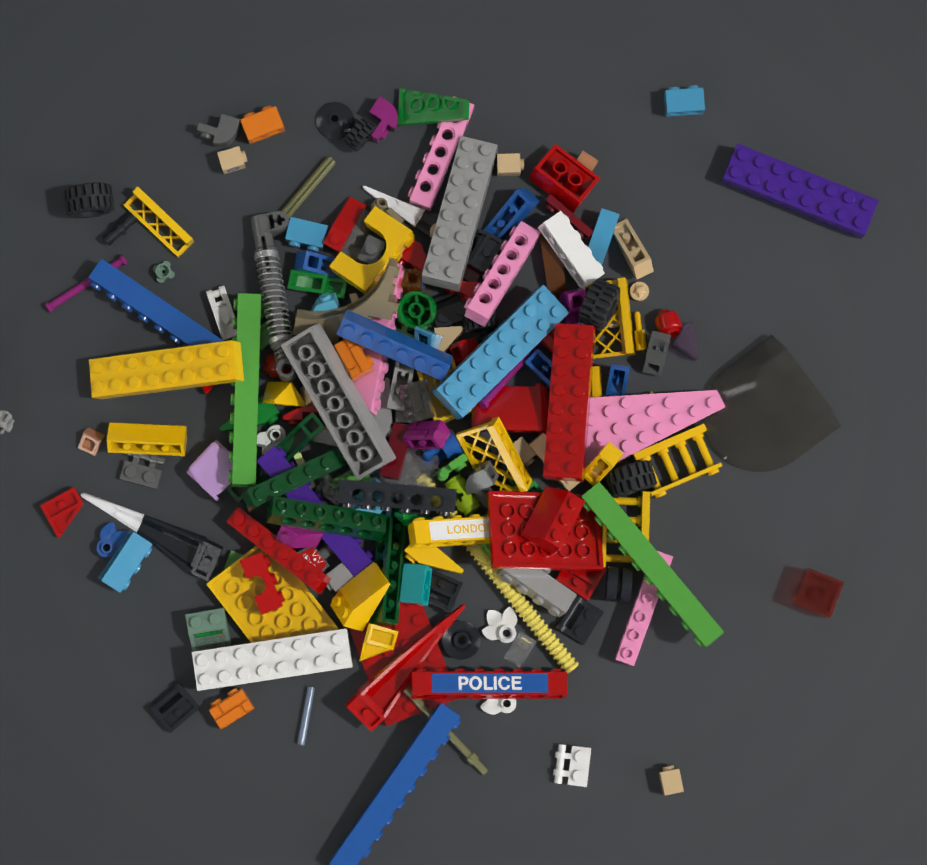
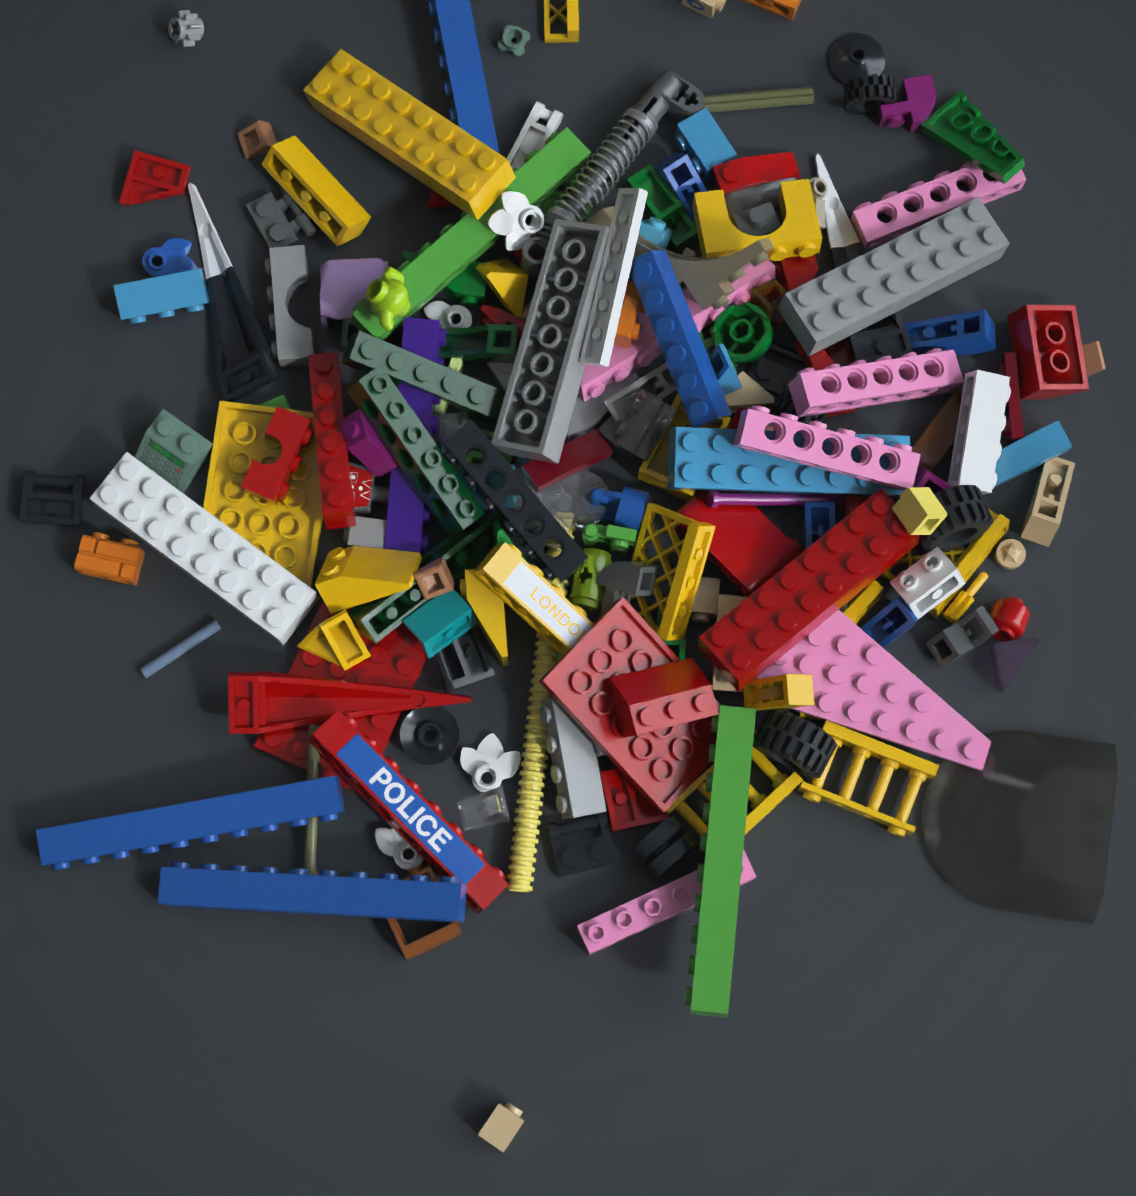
camera: 50 degrees right, 5 degrees down
magenta brick [403,419,450,450] -> none
tan brick [497,153,524,176] -> none
white plate [553,744,591,787] -> none
clear red brick [791,568,844,619] -> none
none -> blue brick [158,862,467,923]
none -> light grey arch [265,245,315,368]
none -> lime piece [366,267,410,332]
none -> dark orange window [387,864,462,960]
none -> nougat slope [413,557,454,600]
none -> white plate [487,191,544,251]
none -> white plate [579,188,648,367]
none -> bright pink brick [733,405,921,491]
none -> white brick [890,546,966,619]
none -> light yellow brick [892,487,948,535]

